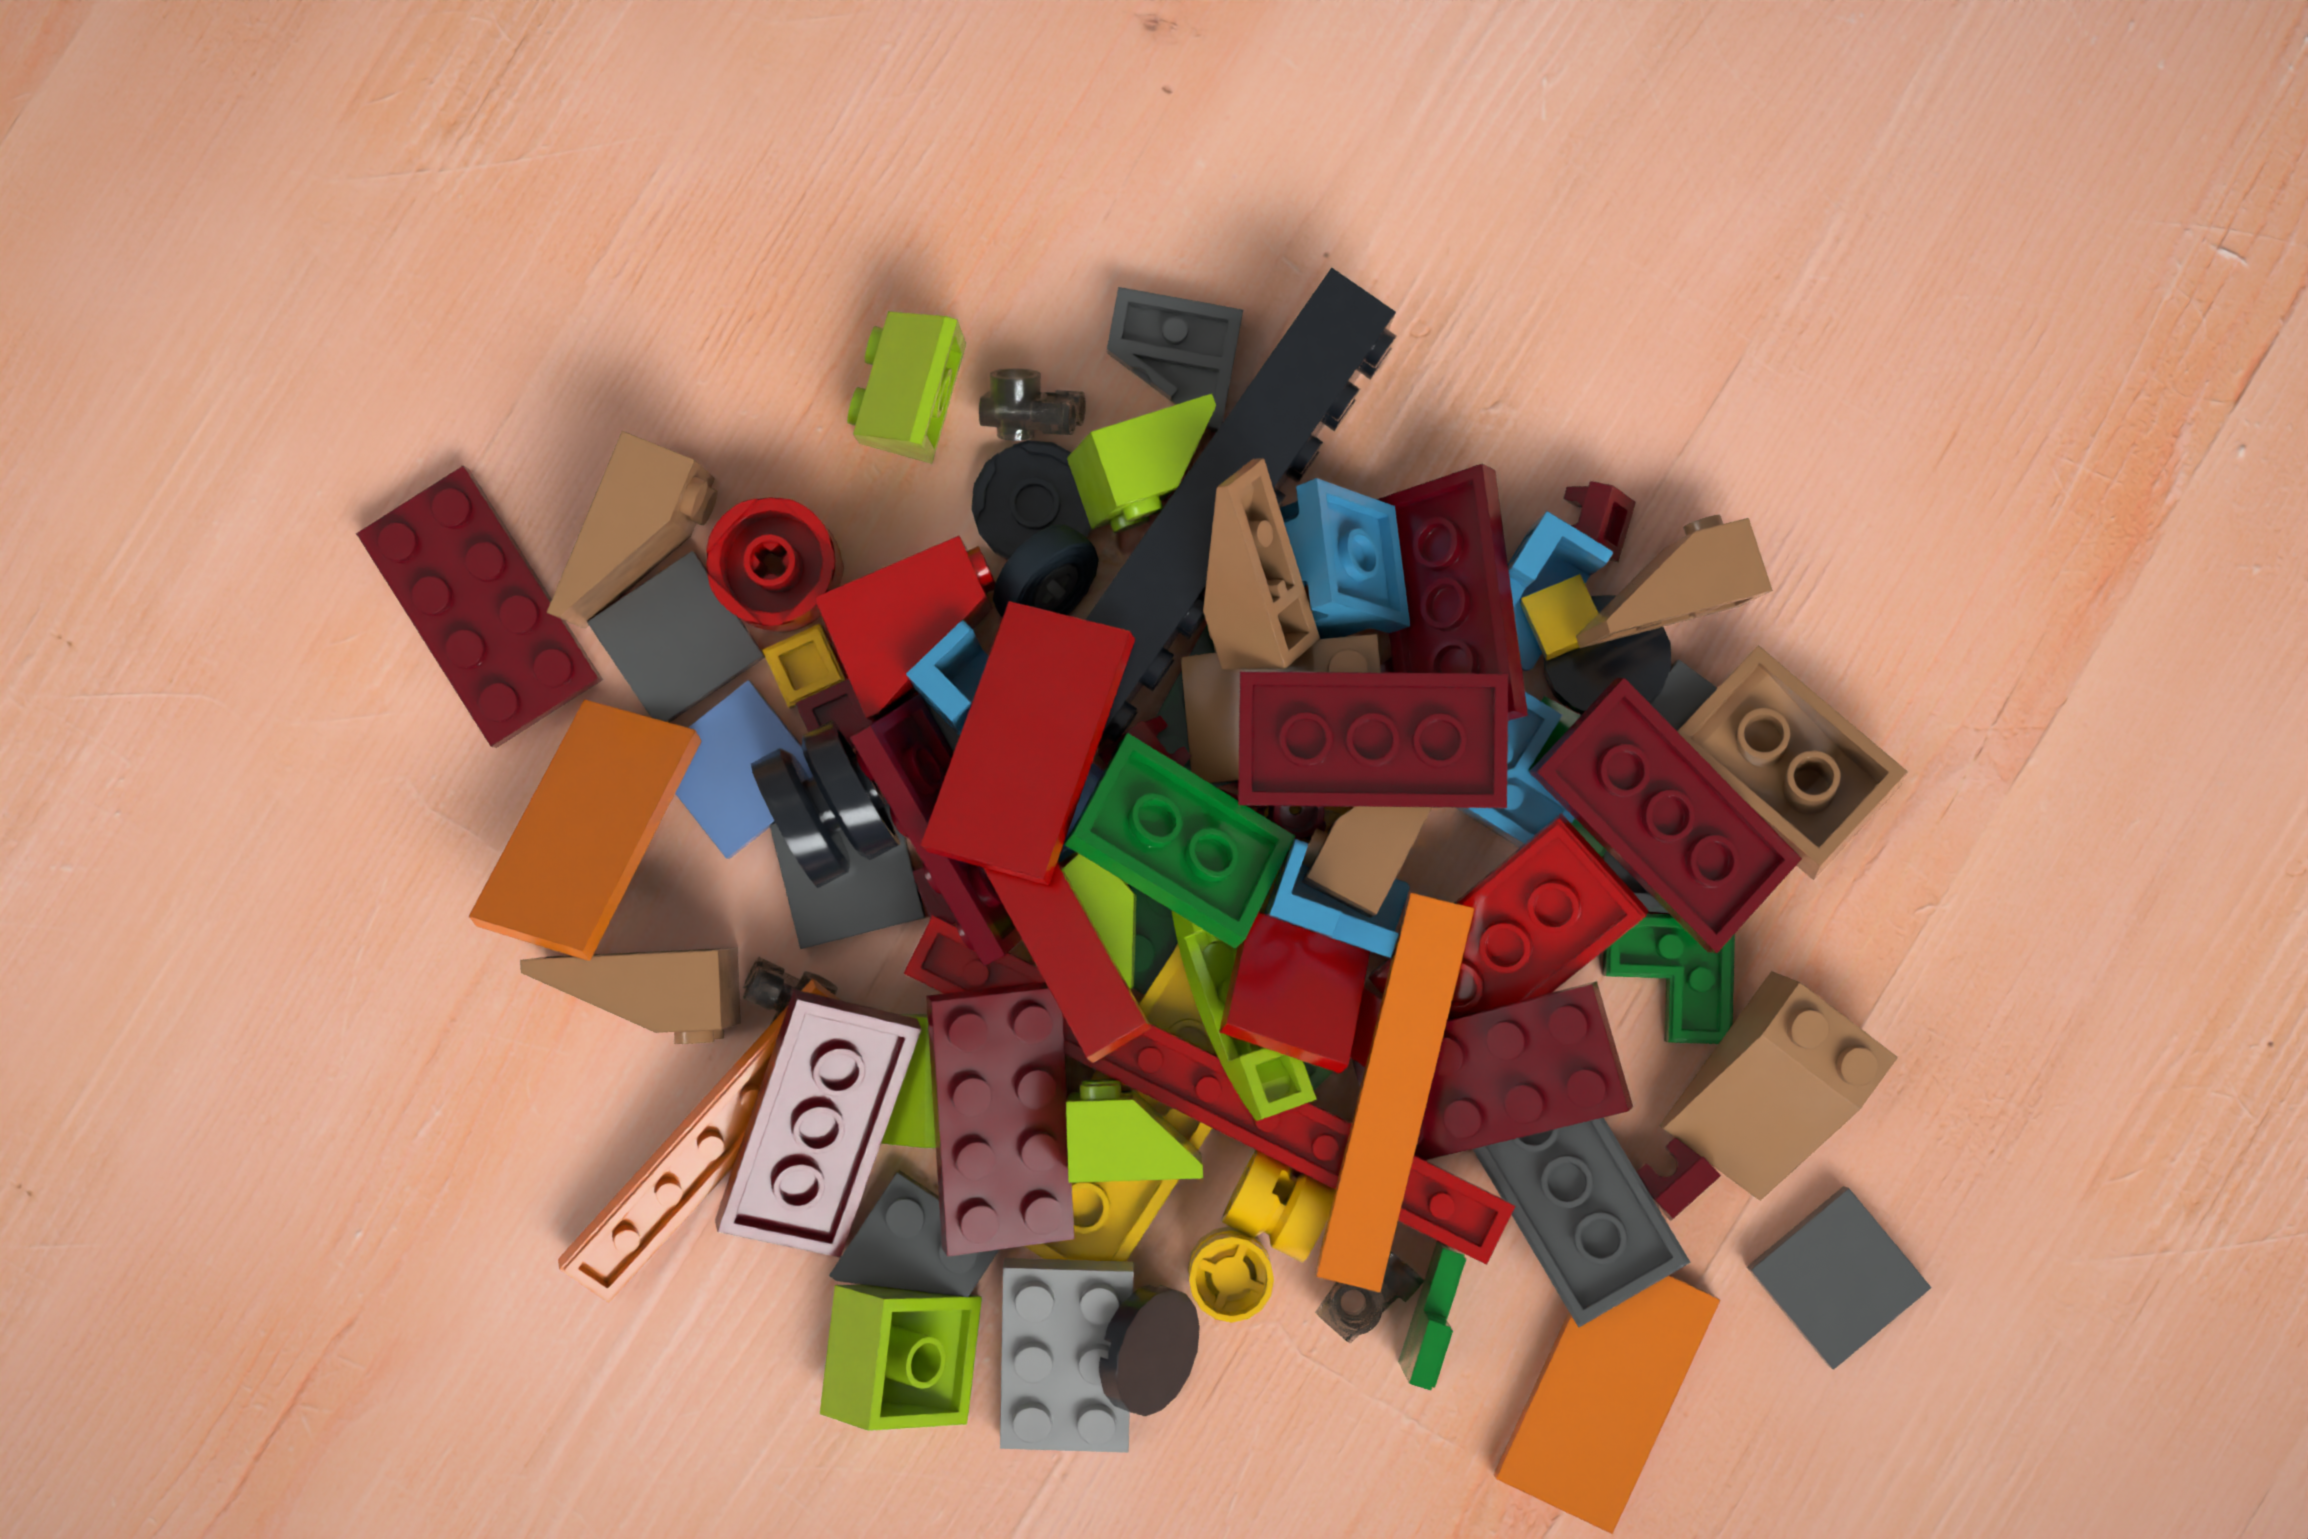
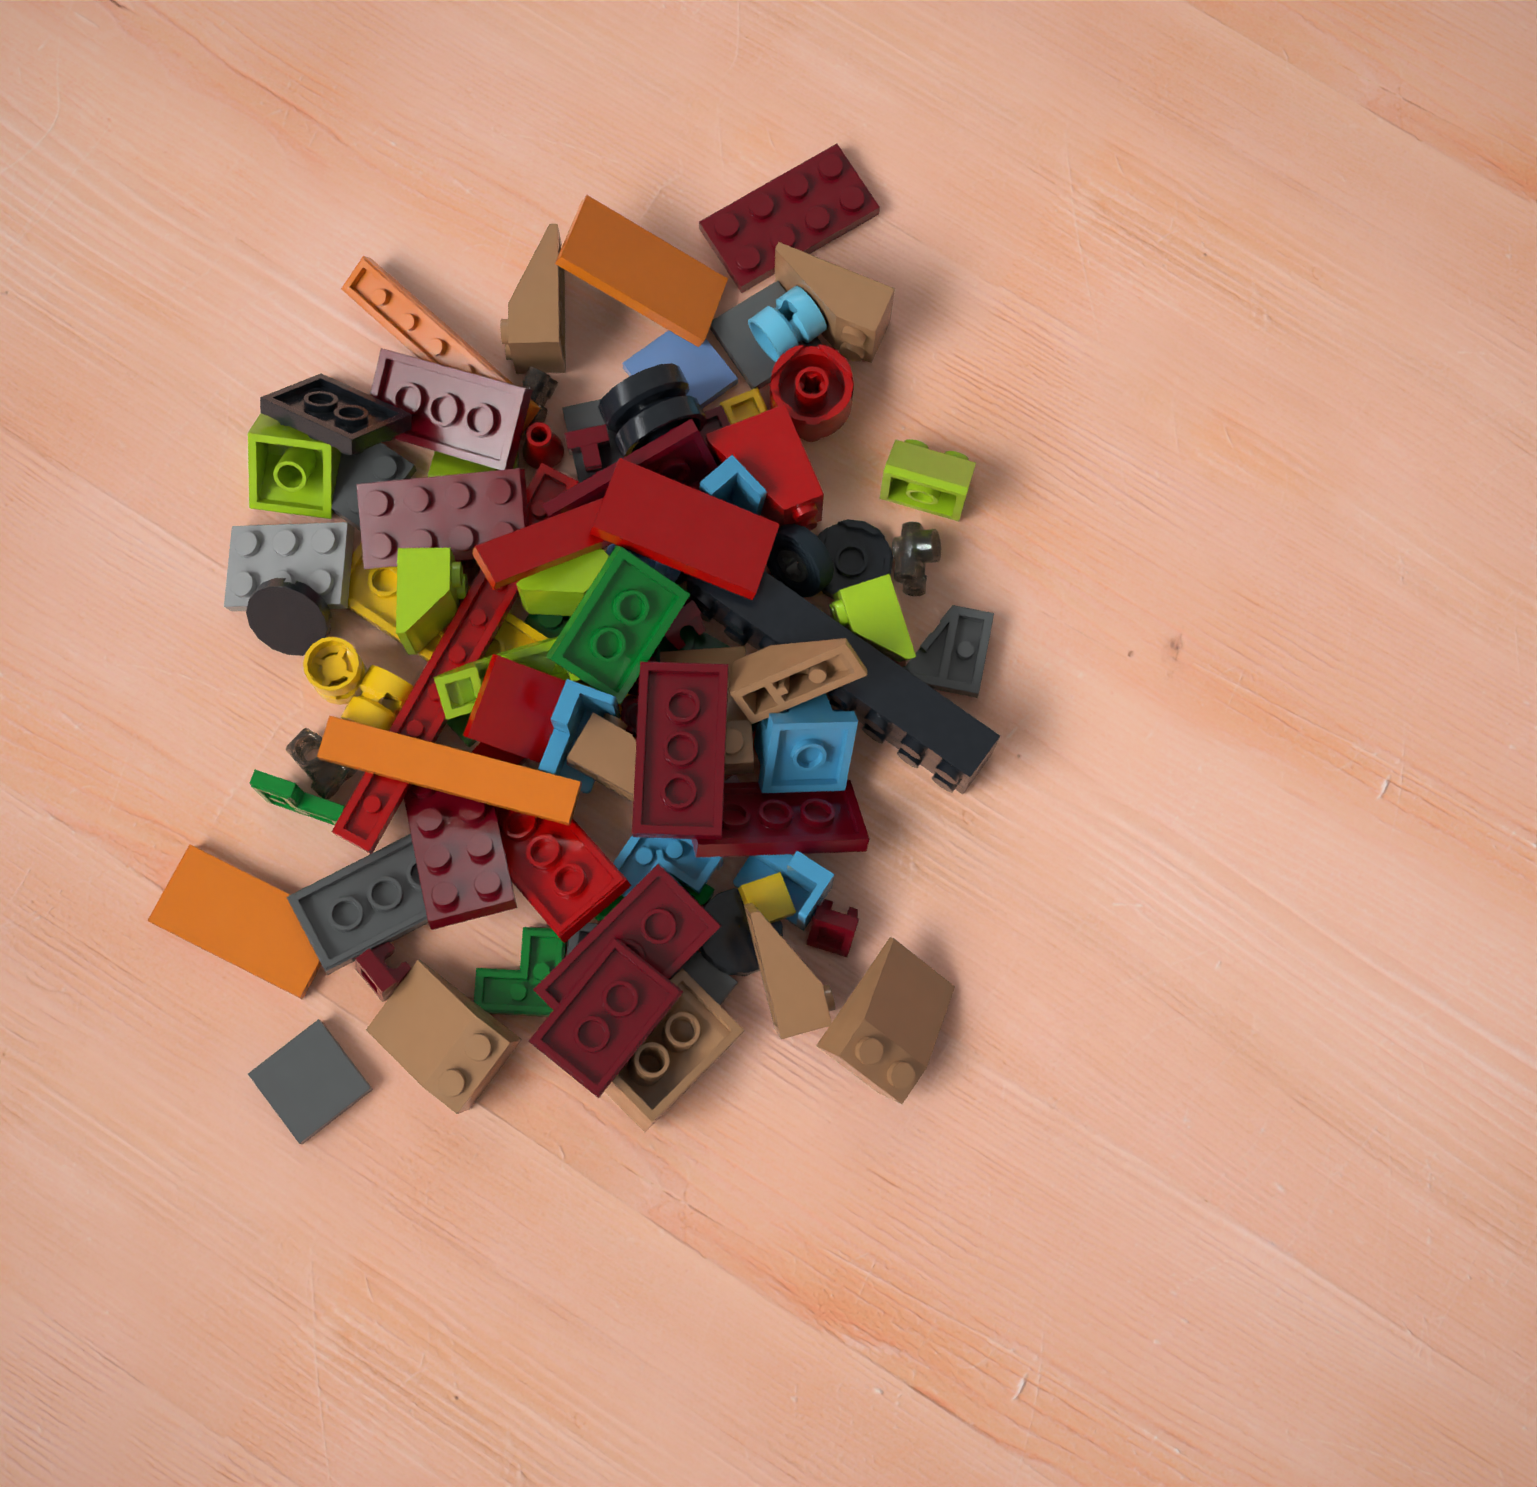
camera: 85 degrees right, 10 degrees down
none -> black plate [260,373,412,455]
none -> red cone [523,422,564,469]
none -> dark red tile [528,936,684,1098]
none -> dark red tile [564,424,610,472]
none -> medium azure wheel [748,285,827,362]
none -> medium nougat slope [816,937,955,1104]

